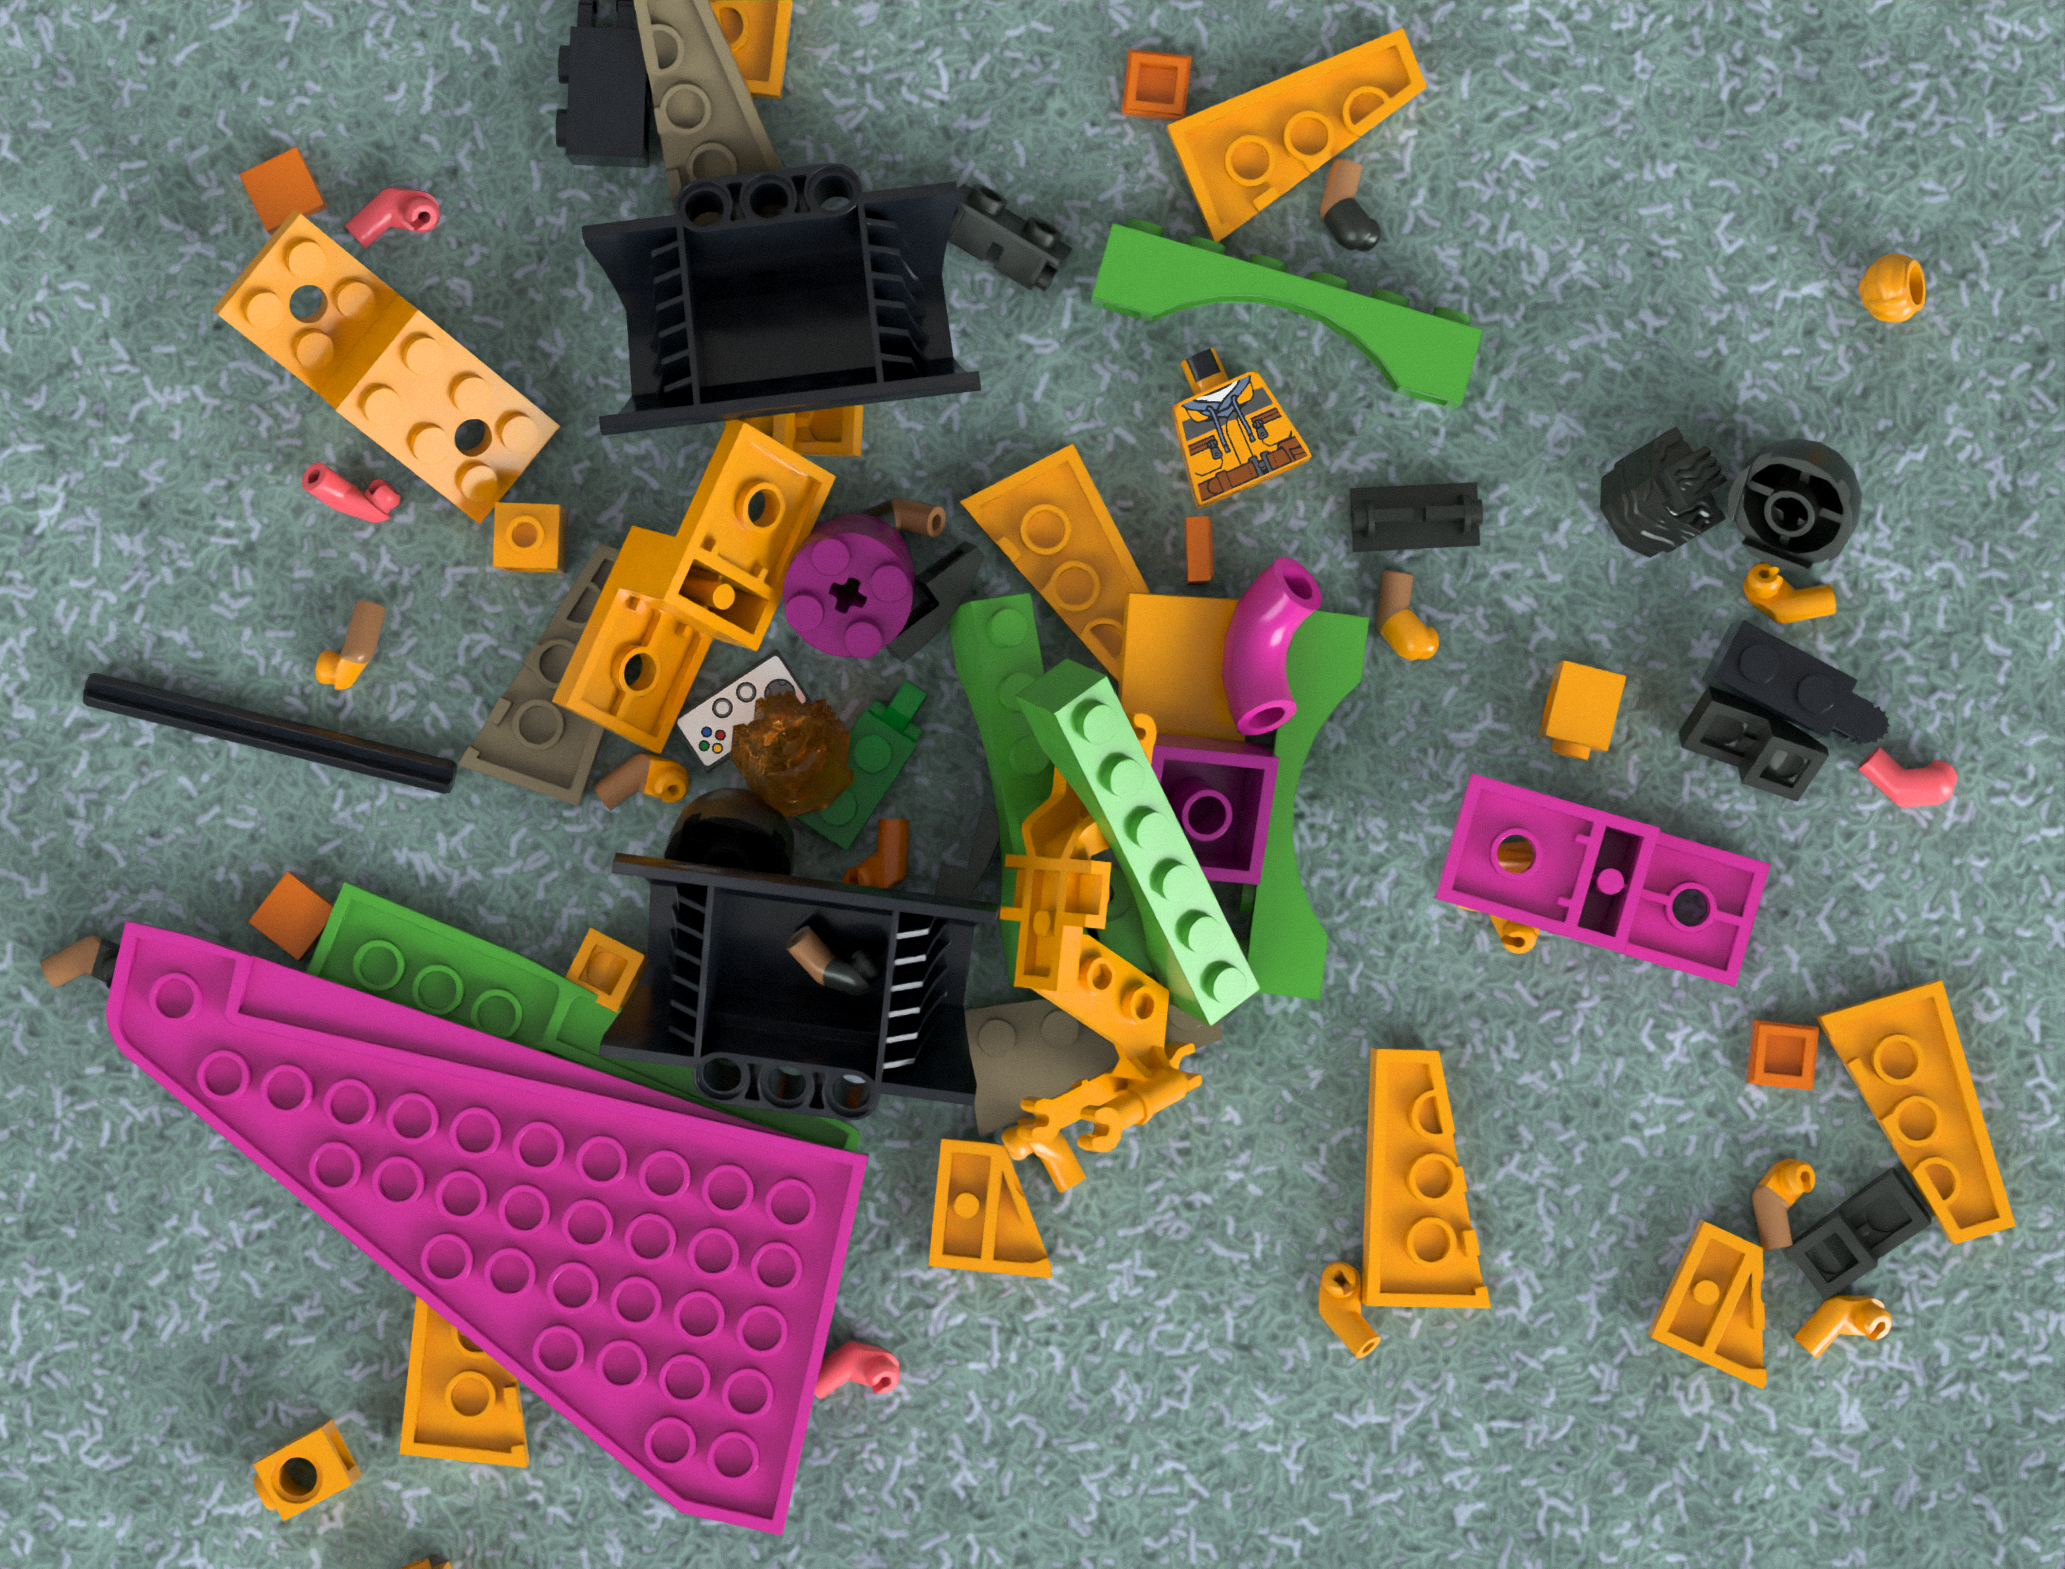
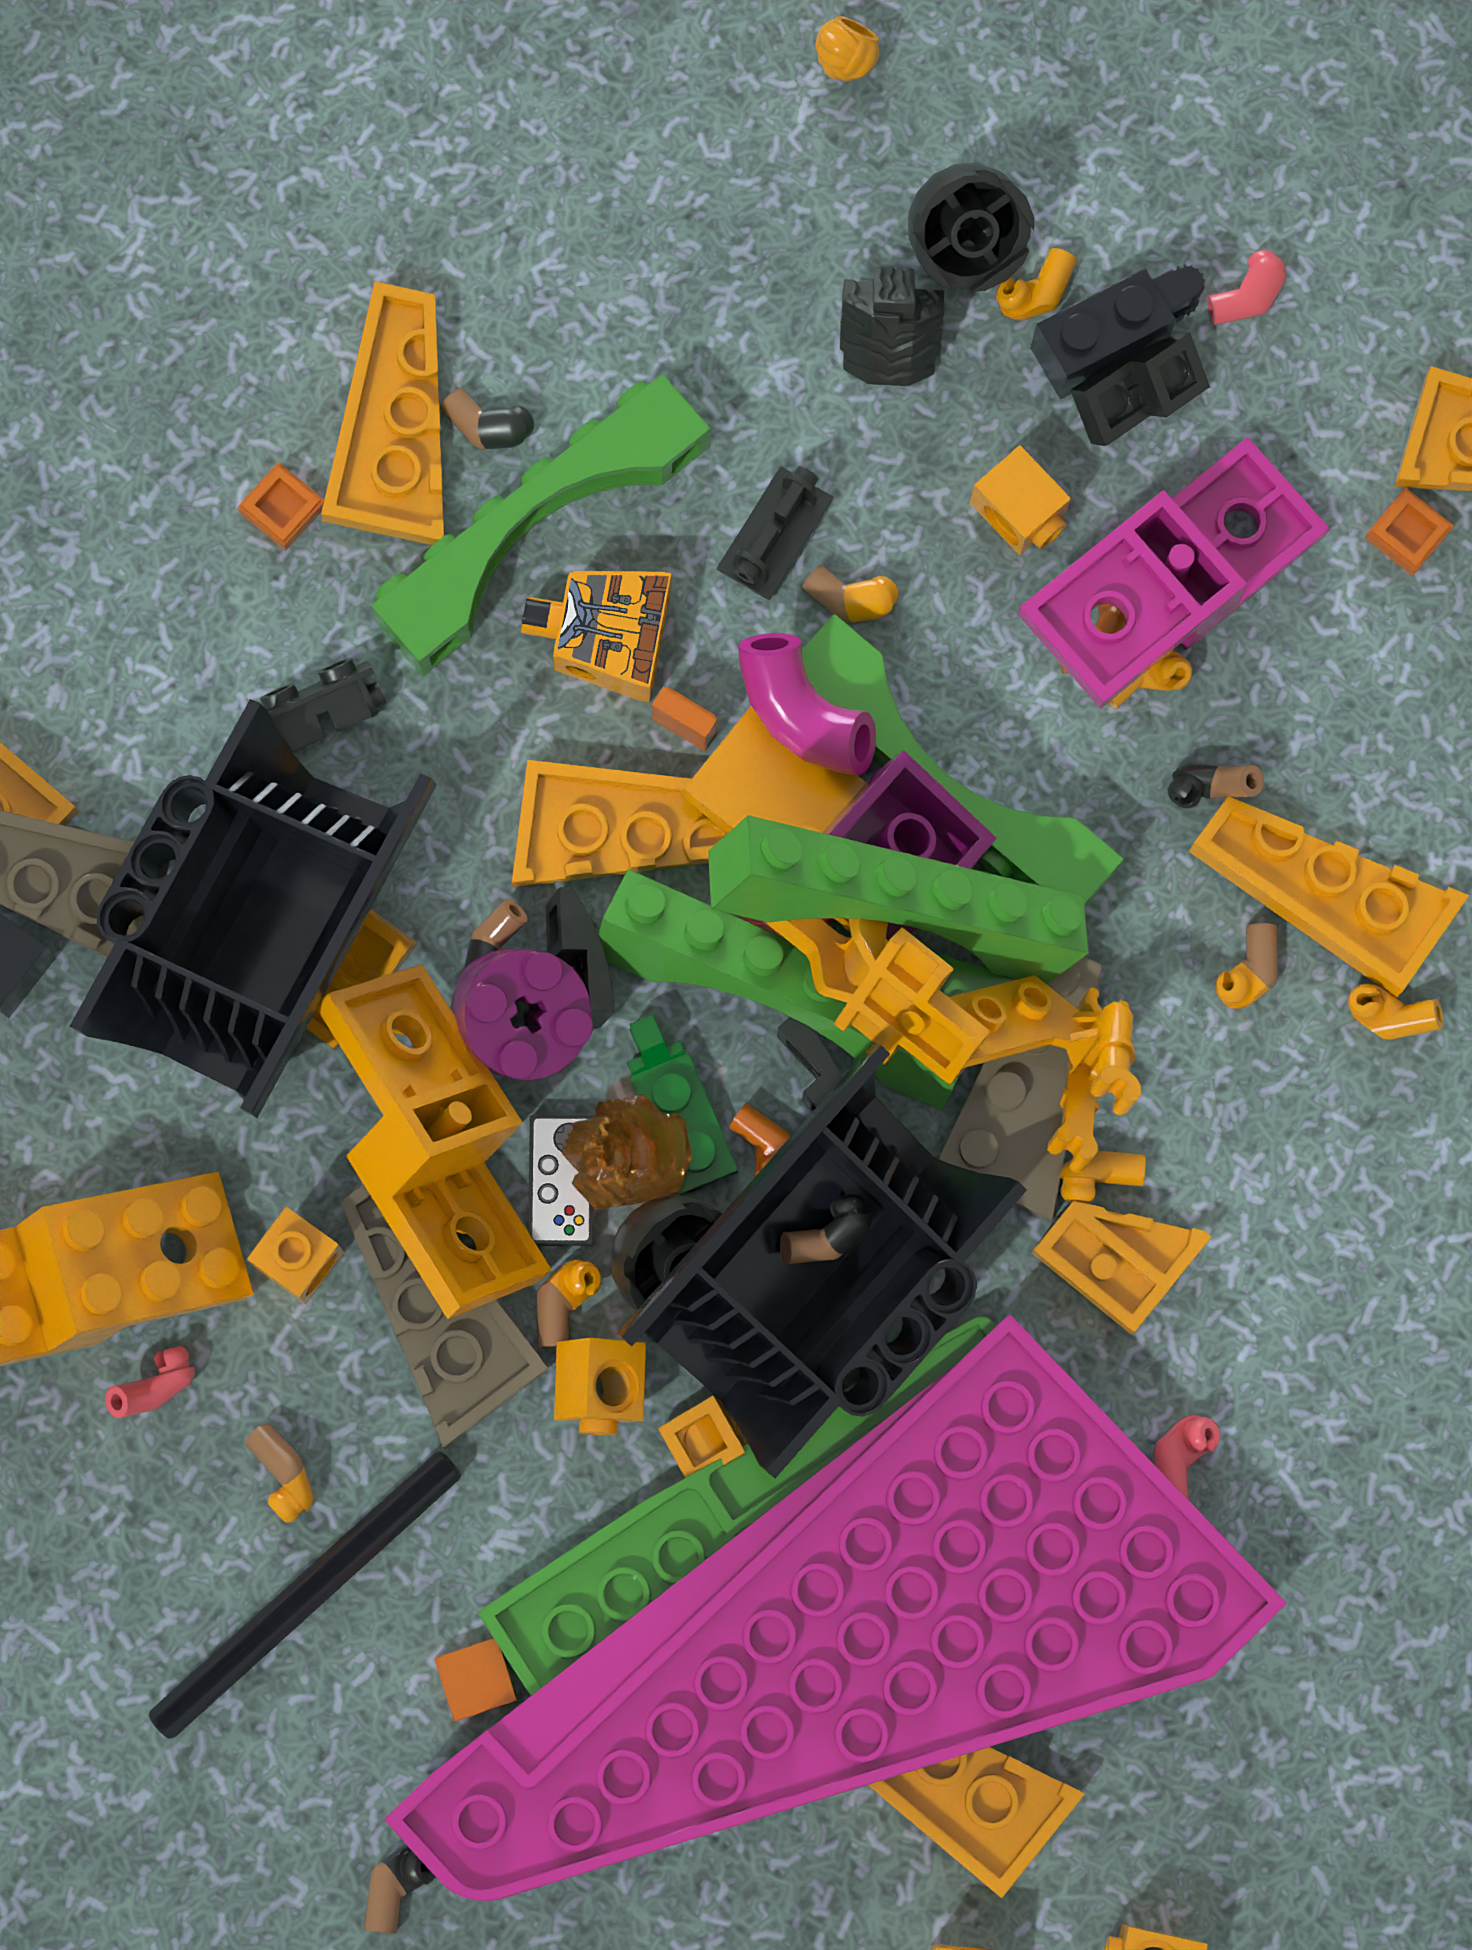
camera: 60 degrees left, 10 degrees down
none -> light orange brick [554,1338,646,1435]
none -> arm [1167,763,1264,809]
none -> arm [1215,923,1278,1009]

